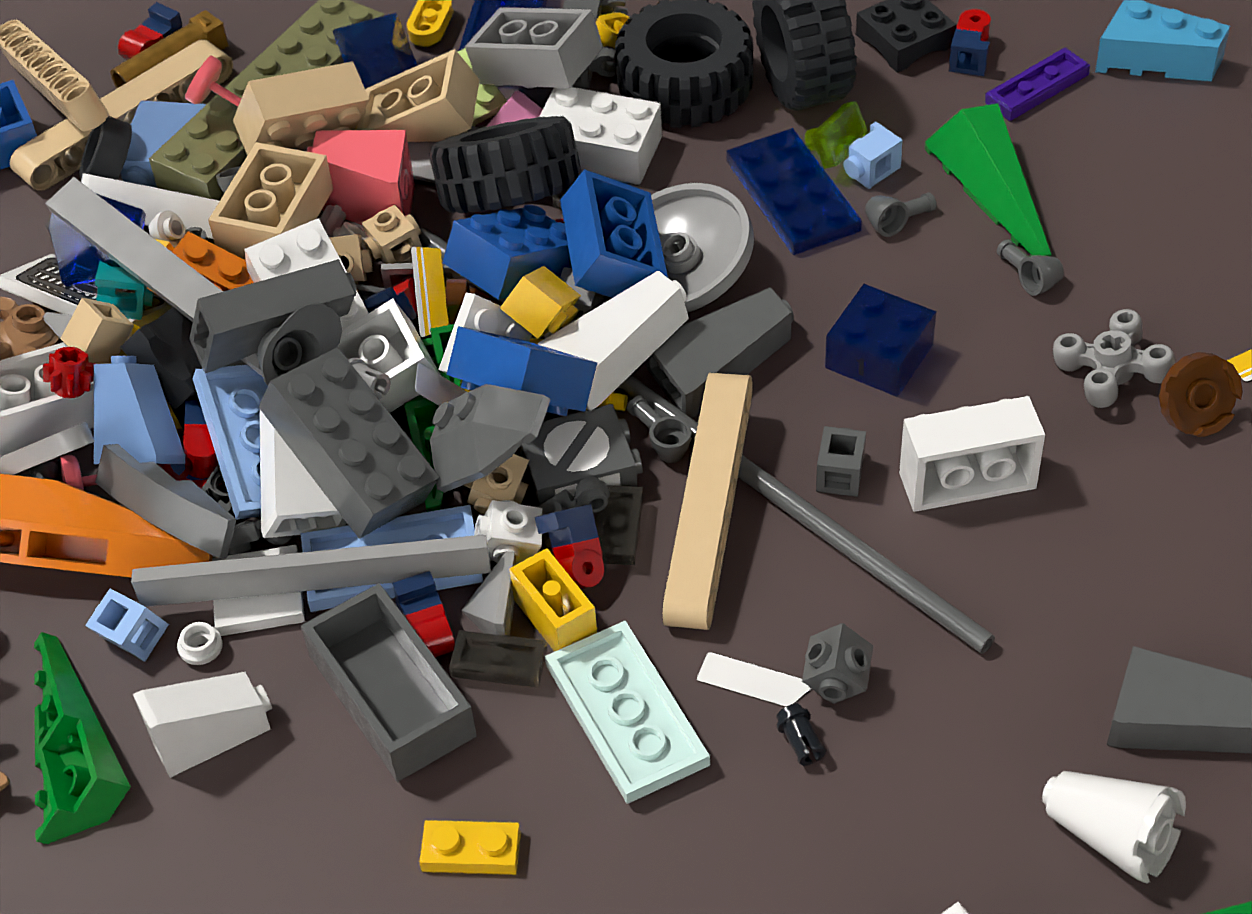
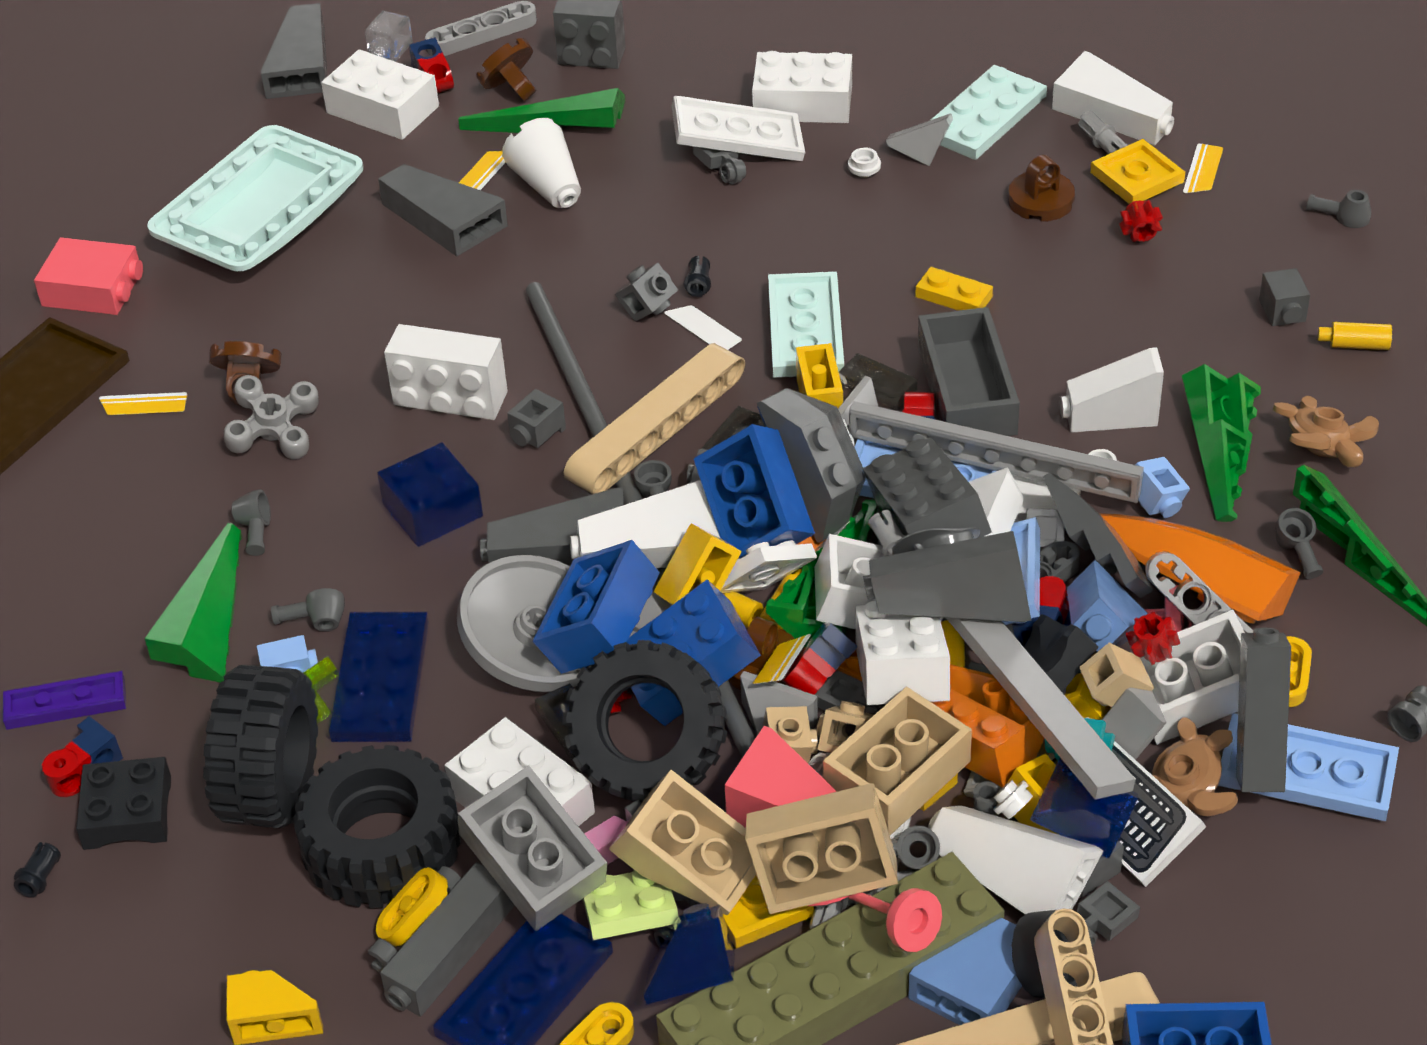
camera: 155 degrees left, 5 degrees down
none -> yellow sticker [459,151,506,190]

